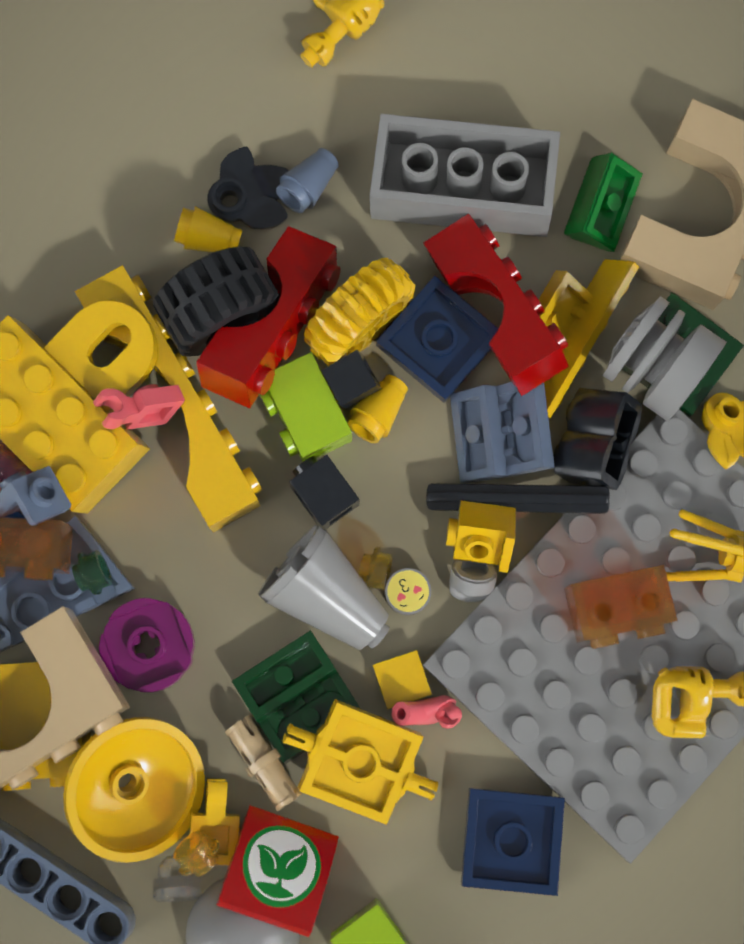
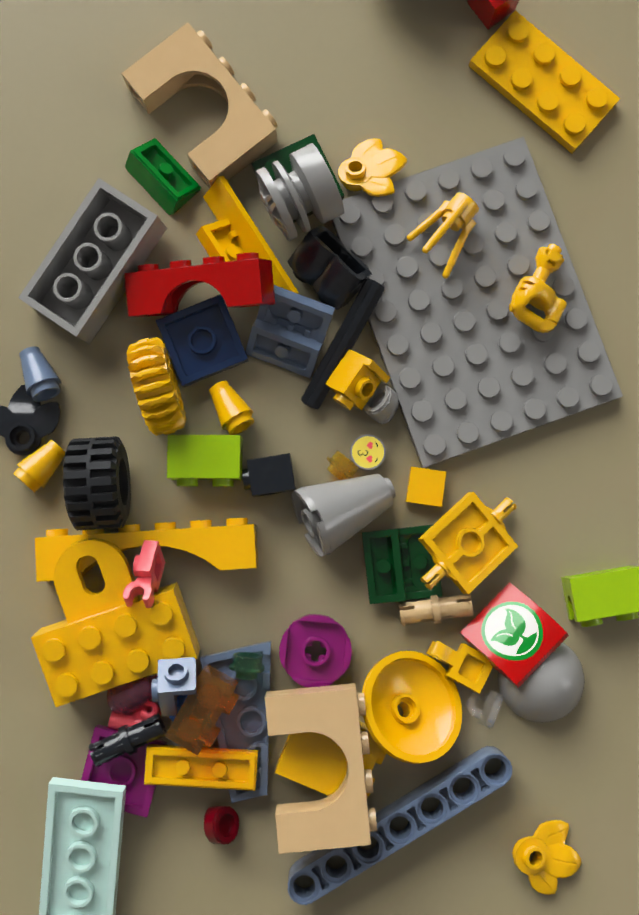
camera: 60 degrees left, 5 degrees up
clear yellow plate [173,830,219,877] -> none
red arch [196,226,341,409] -> none
black piece [321,350,382,409] -> none
coral arm [391,695,462,729] -> none
dark blue plate [461,788,565,896] -> none
clear orange brick [564,565,678,649] -> none

